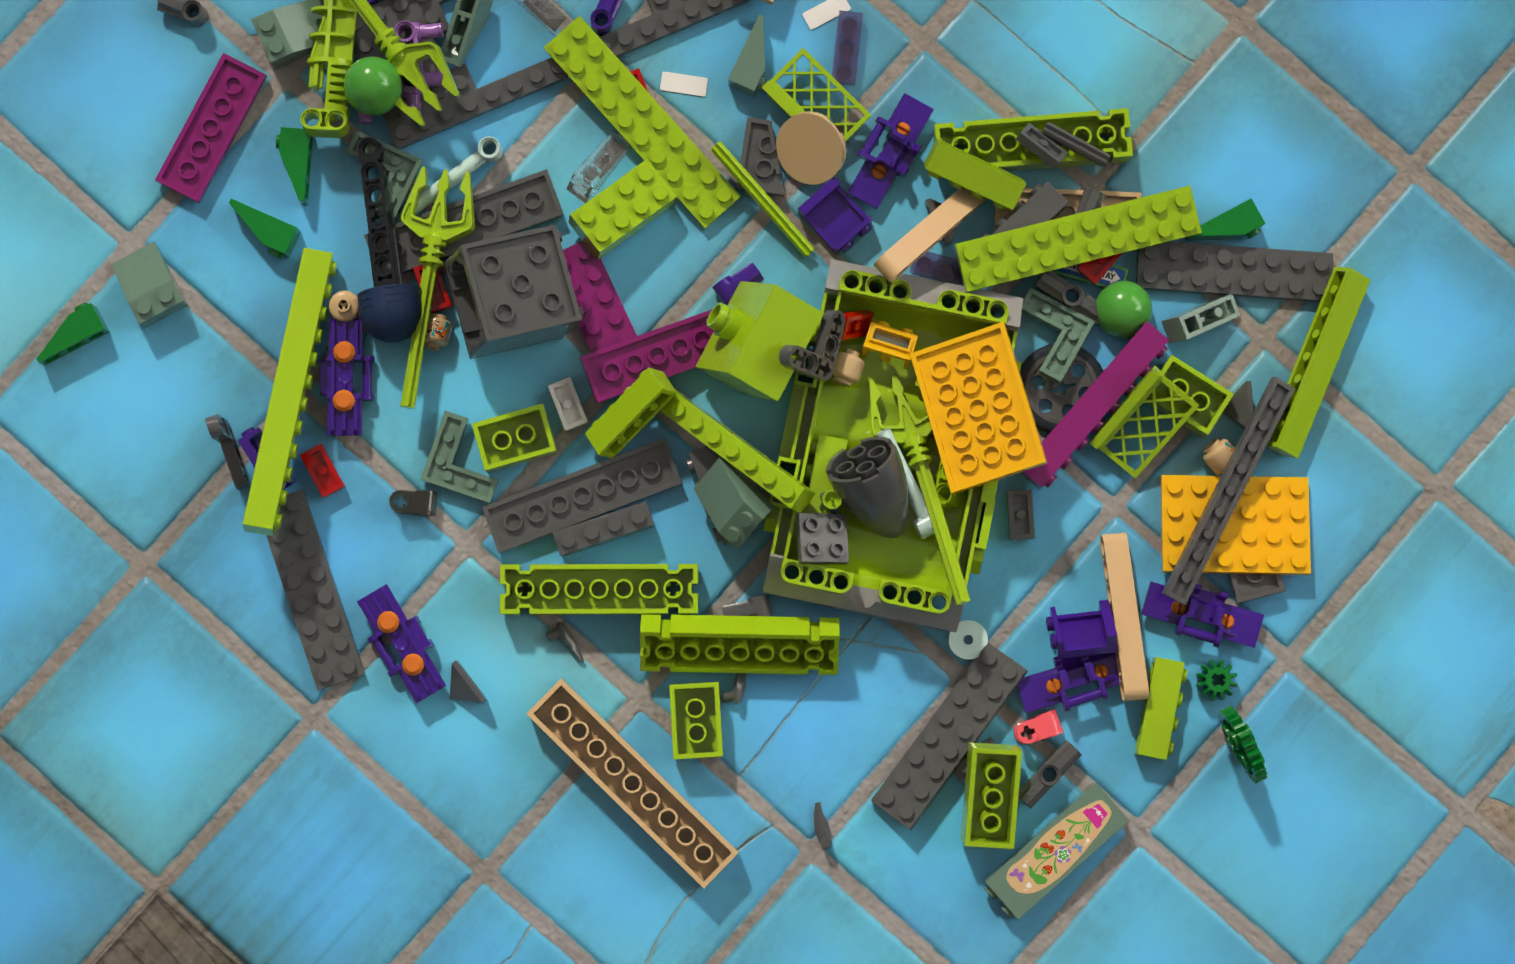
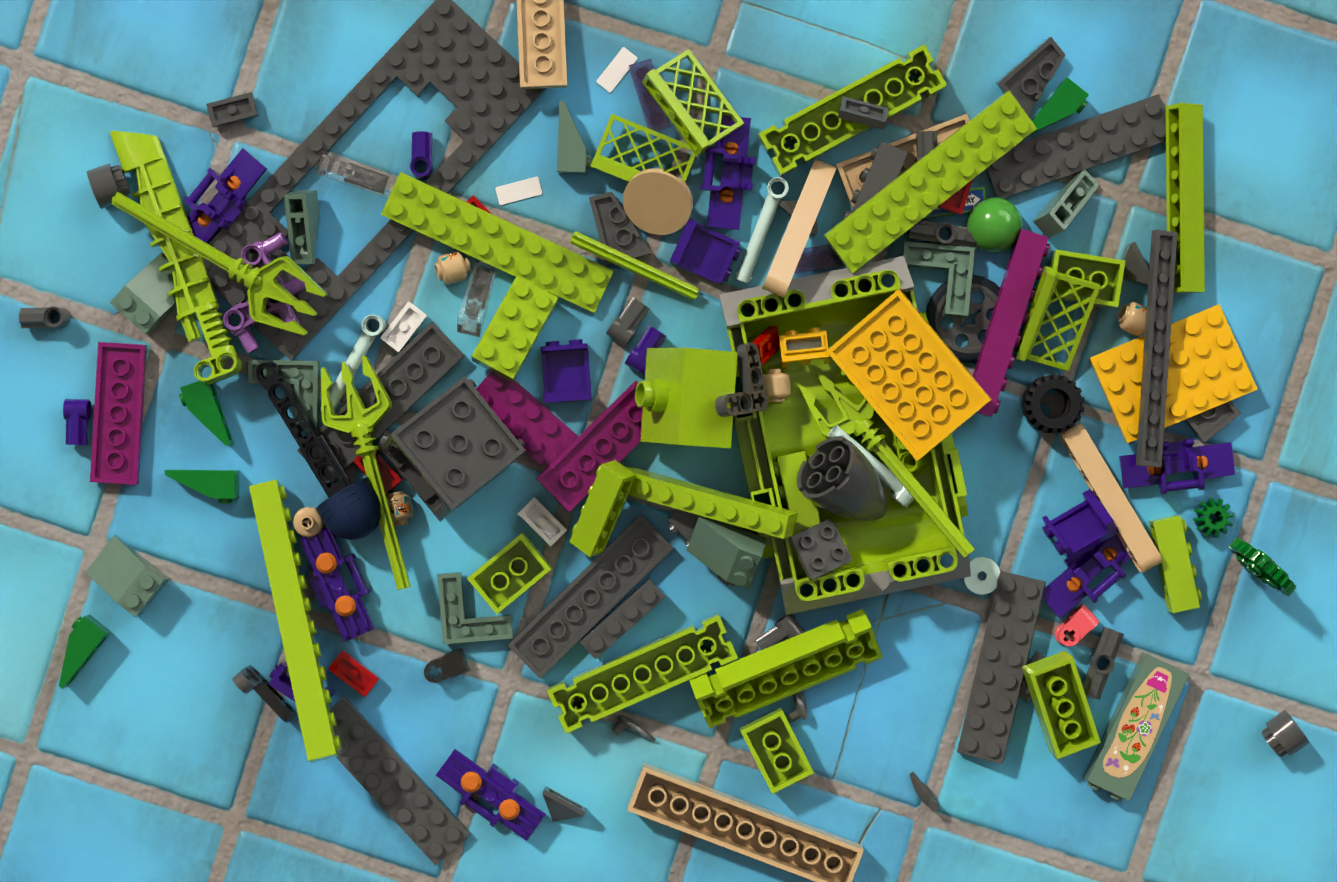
camera: 20 degrees left, 5 degrees up
bright green piece [343,56,403,116] -> none
lime piece [819,489,844,514] -> none
lime brick [924,138,1026,210] -> none
dark grey plate [1006,490,1035,540] -> none
dark grey axle [1042,122,1110,167] -> none
none -> dark purple piece [63,399,92,445]
none -> white plate [380,301,428,352]
none -> tan head [434,252,471,285]
none -> dark purple panel [540,339,592,403]
none -> dark grey piece [606,297,650,347]
none -> lime fence [642,49,744,157]
none -> light aqua piece [735,177,789,283]
none -> dark grey wing [996,37,1065,117]
none -> black tyre [1021,375,1085,433]
none -> dark grey piece [1262,710,1310,757]

